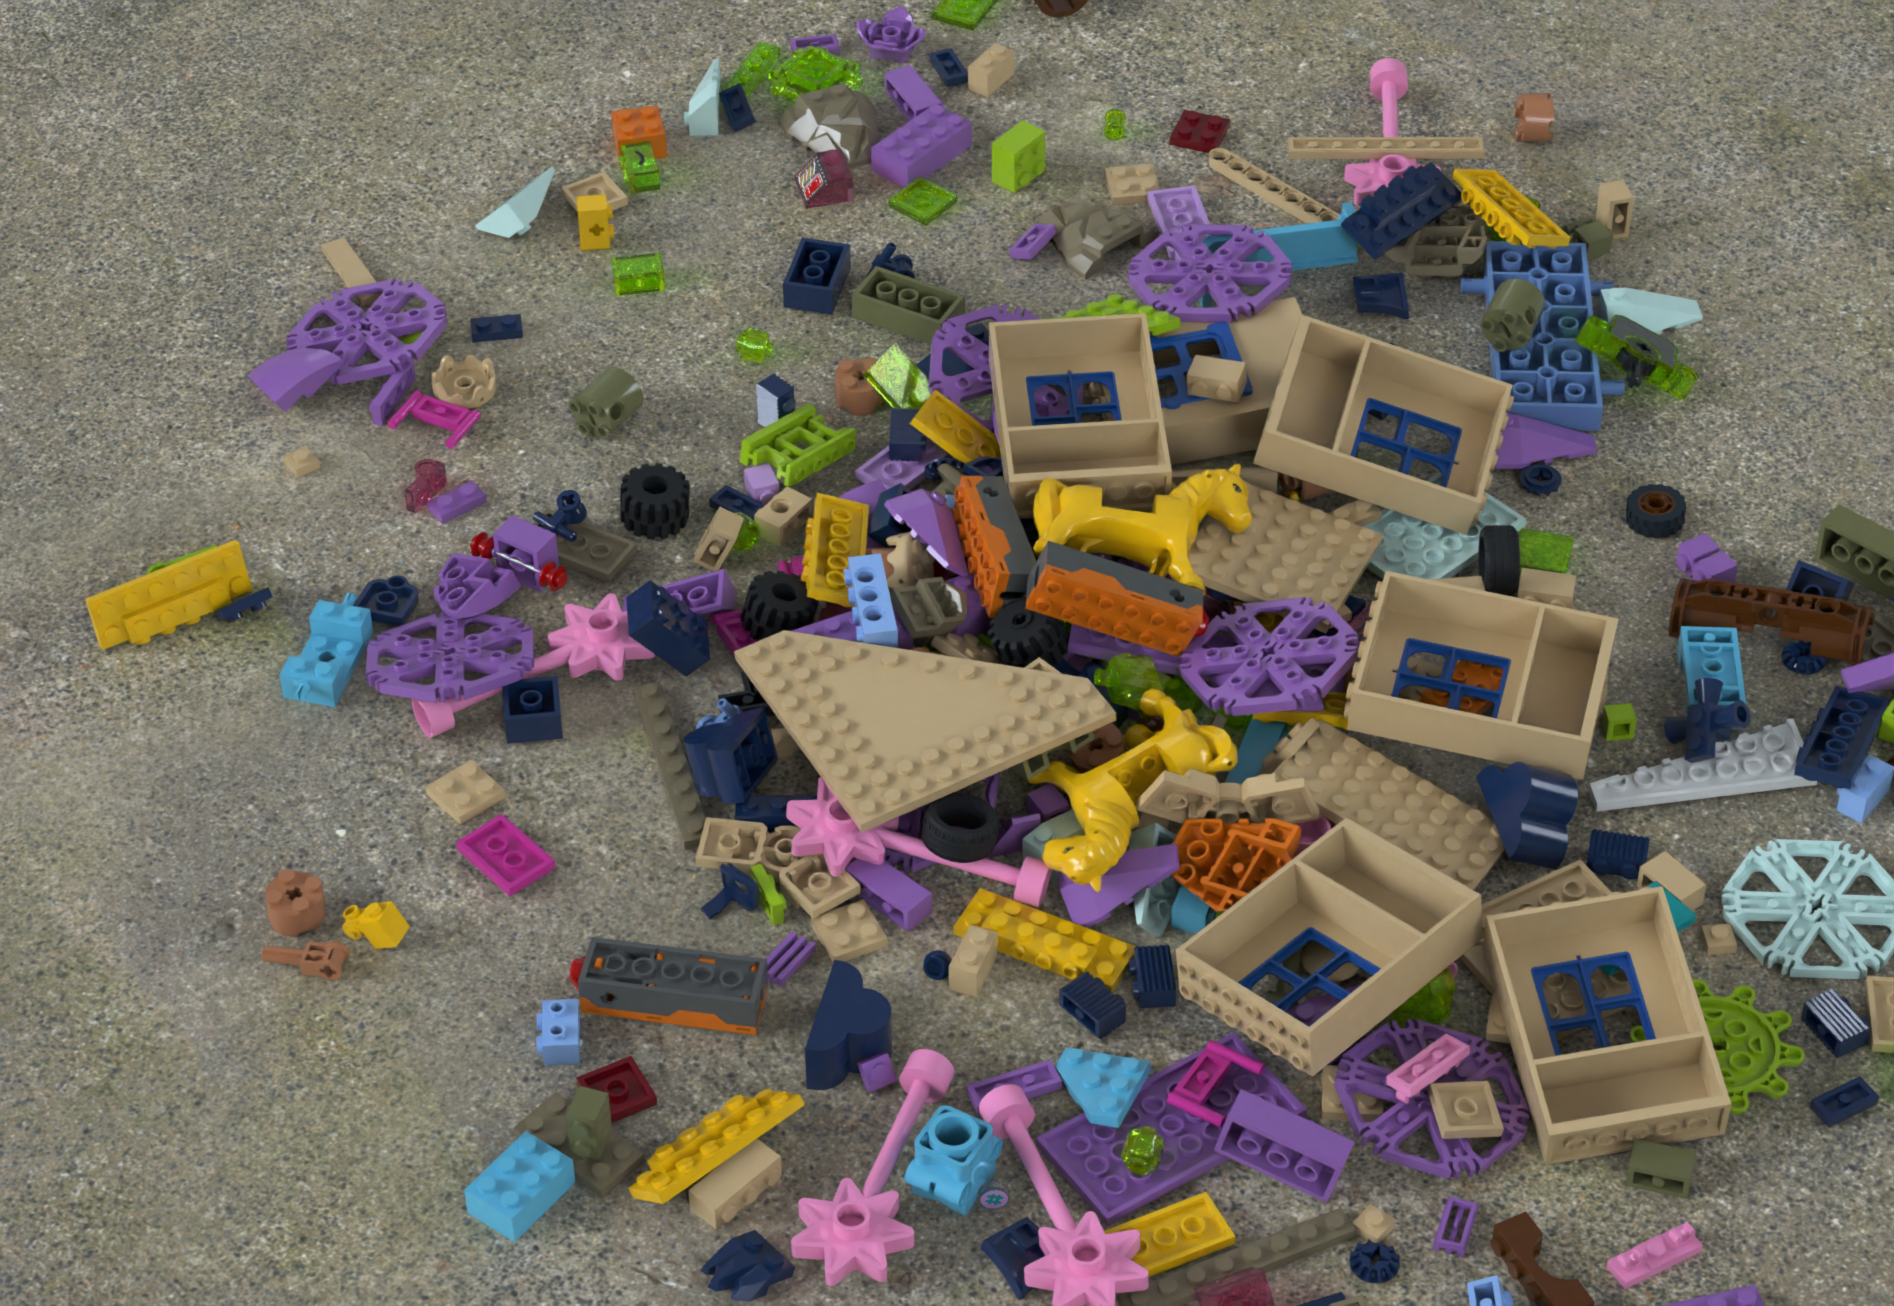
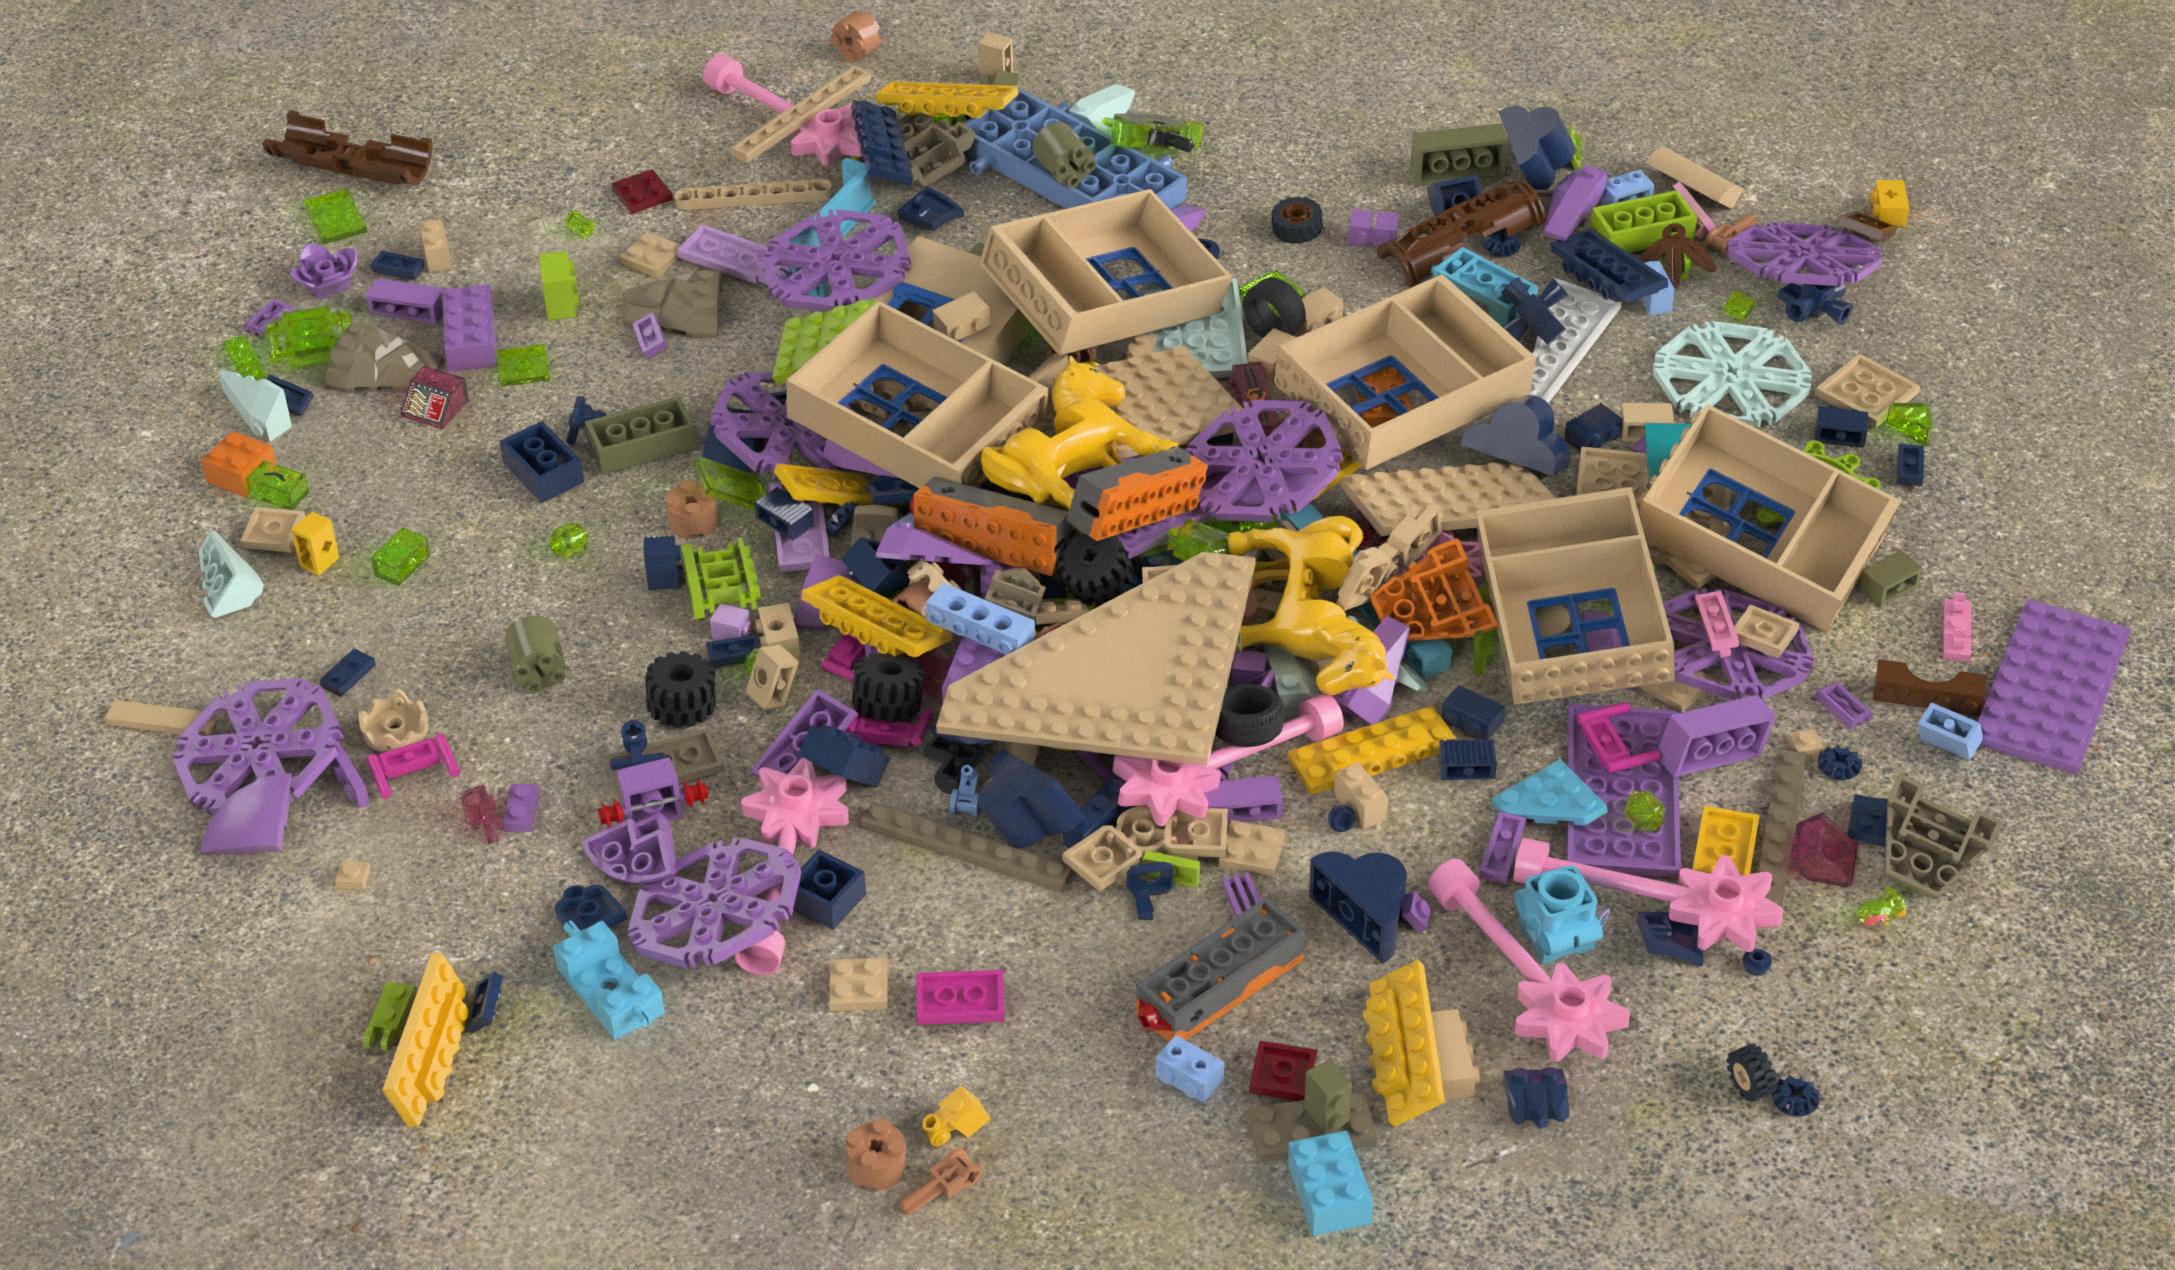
camera: 50 degrees left, 0 degrees up
tan plate [1256,718,1320,776] -> none

